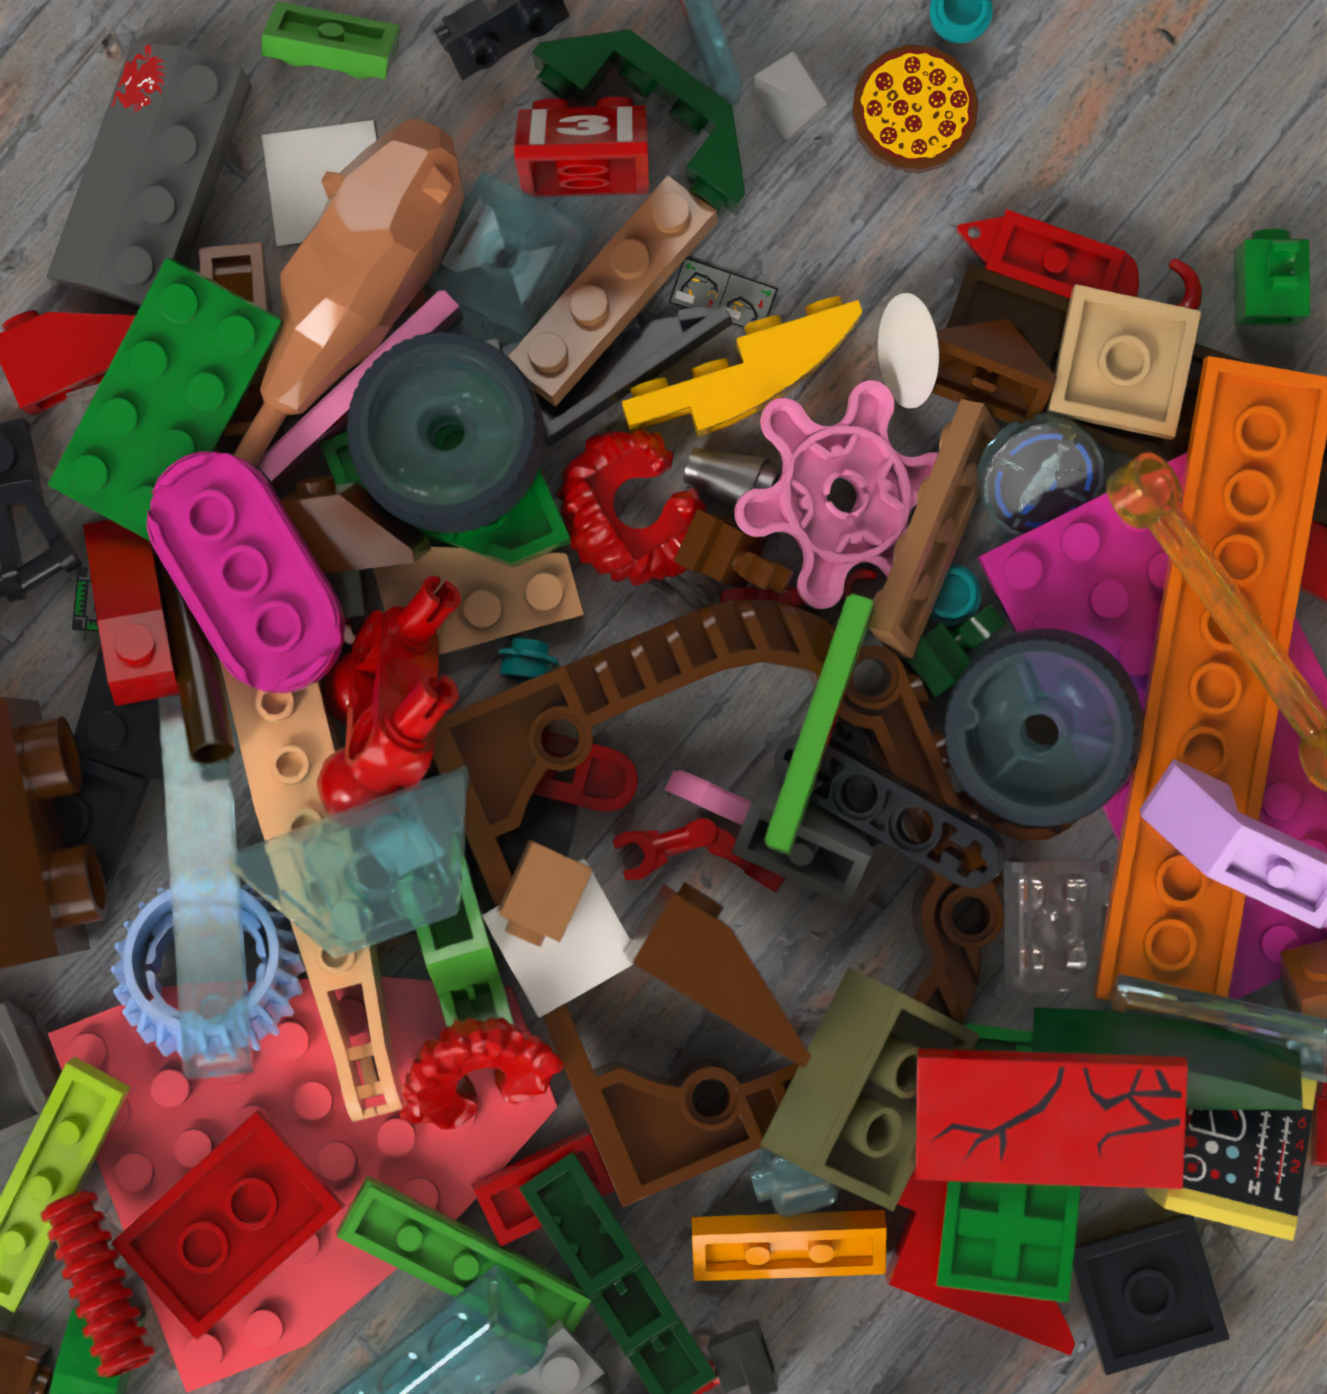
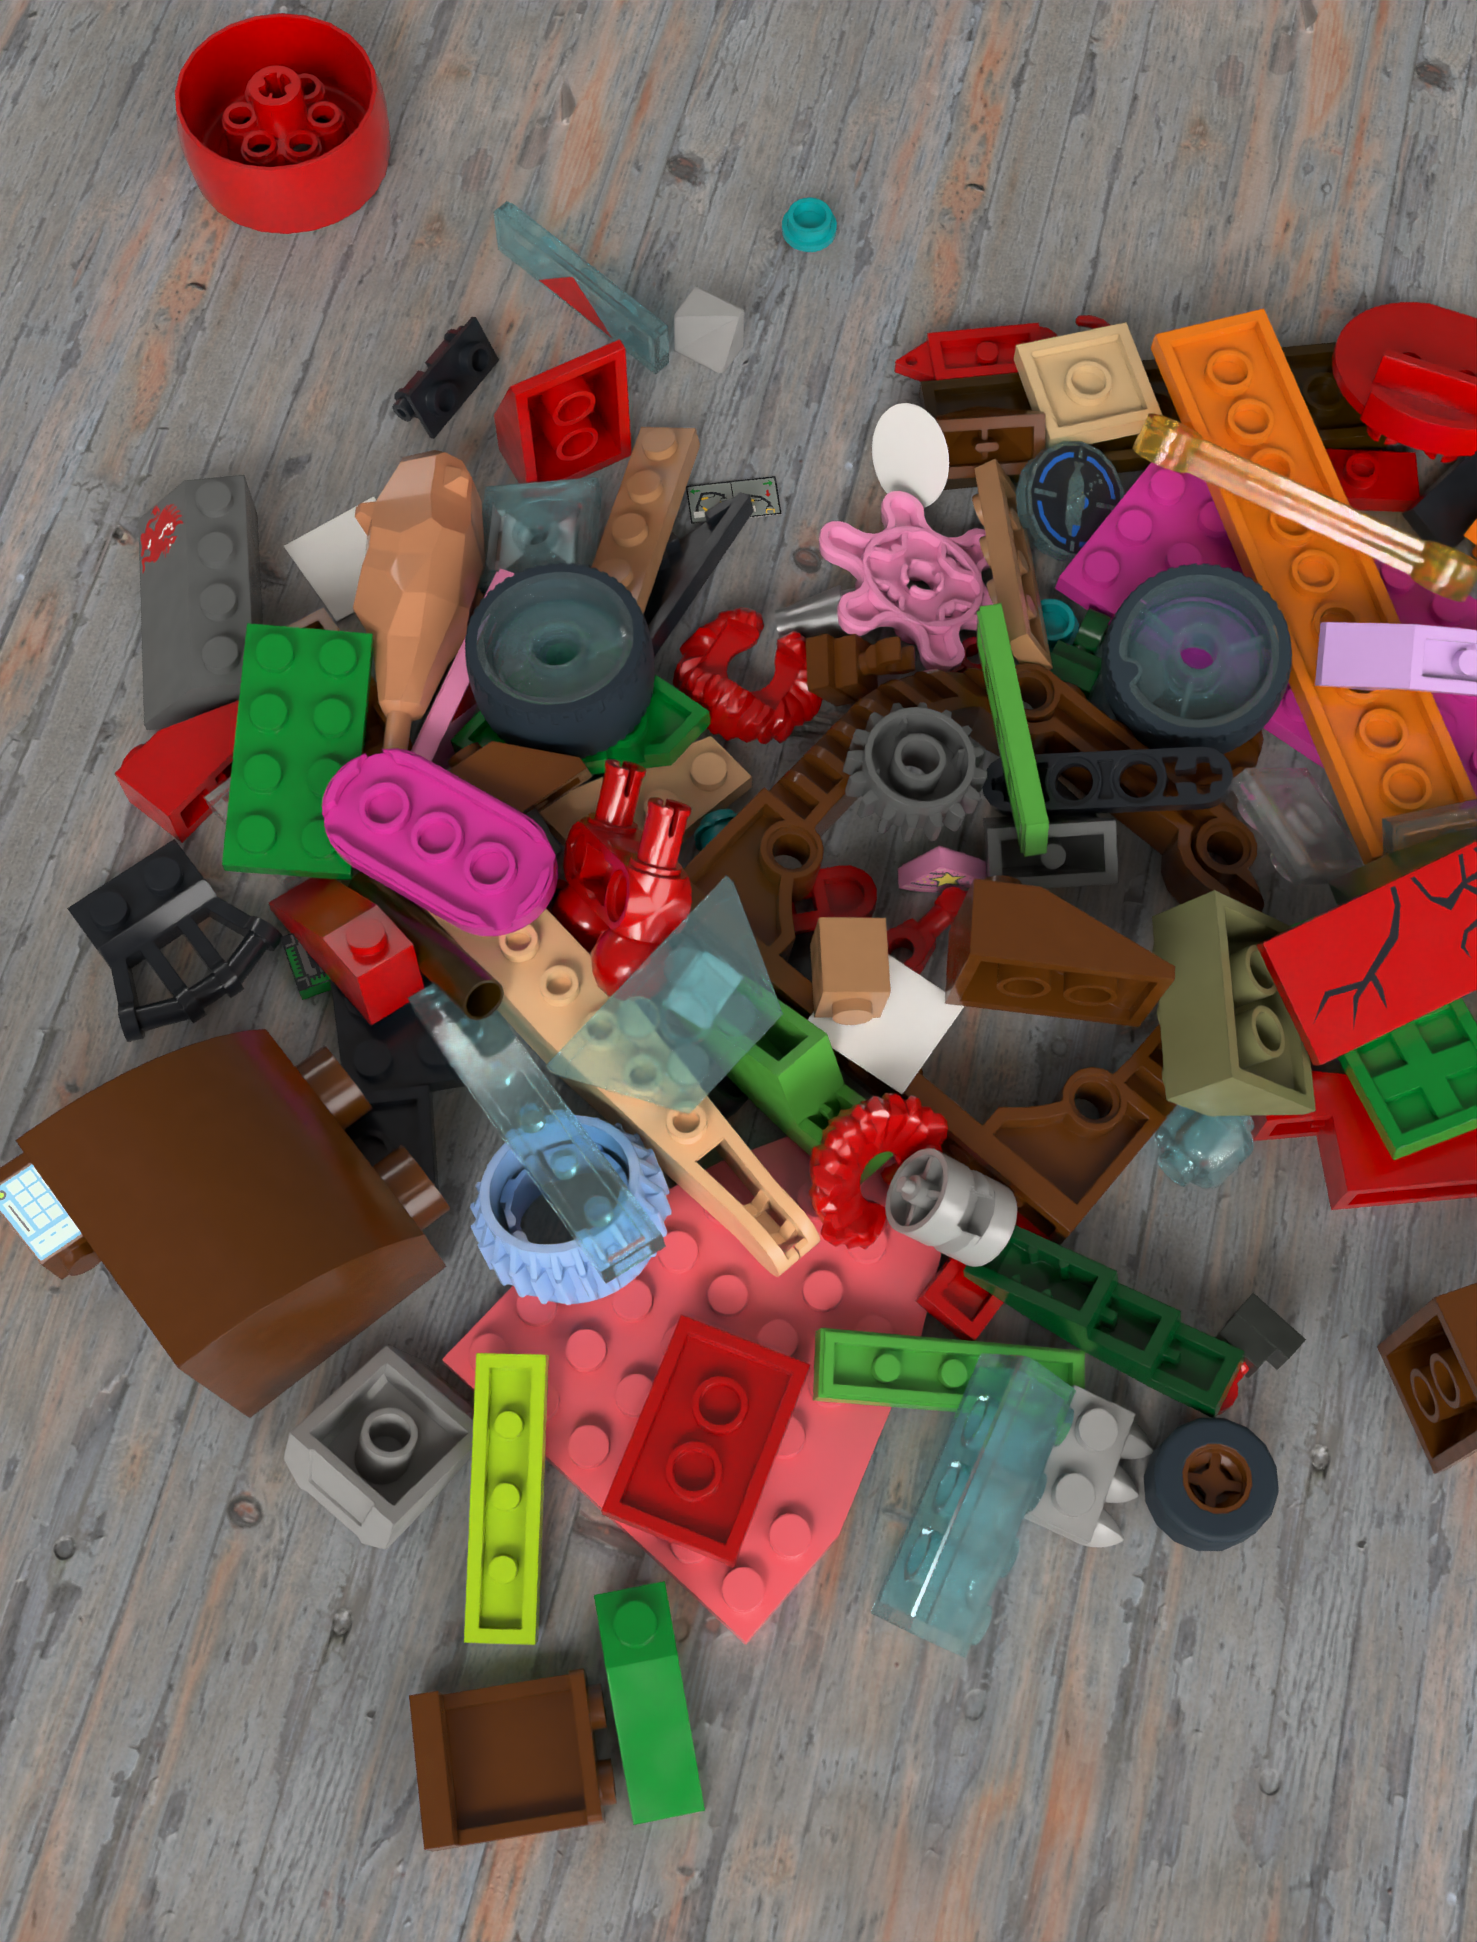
camera: 30 degrees left, 20 degrees down
red piece [40,1191,155,1378] -> none
bright green plate [261,1,400,80] -> none
dark green slope [532,29,745,216] -> none
yellow slope [621,296,862,438] -> none
light orange plate [691,1210,887,1281] -> none
tile [851,44,978,174] -> none
green brick [1234,229,1310,326] -> none
none -> dark grey gear [843,702,987,842]
none -> light grey wheel [885,1148,1017,1267]

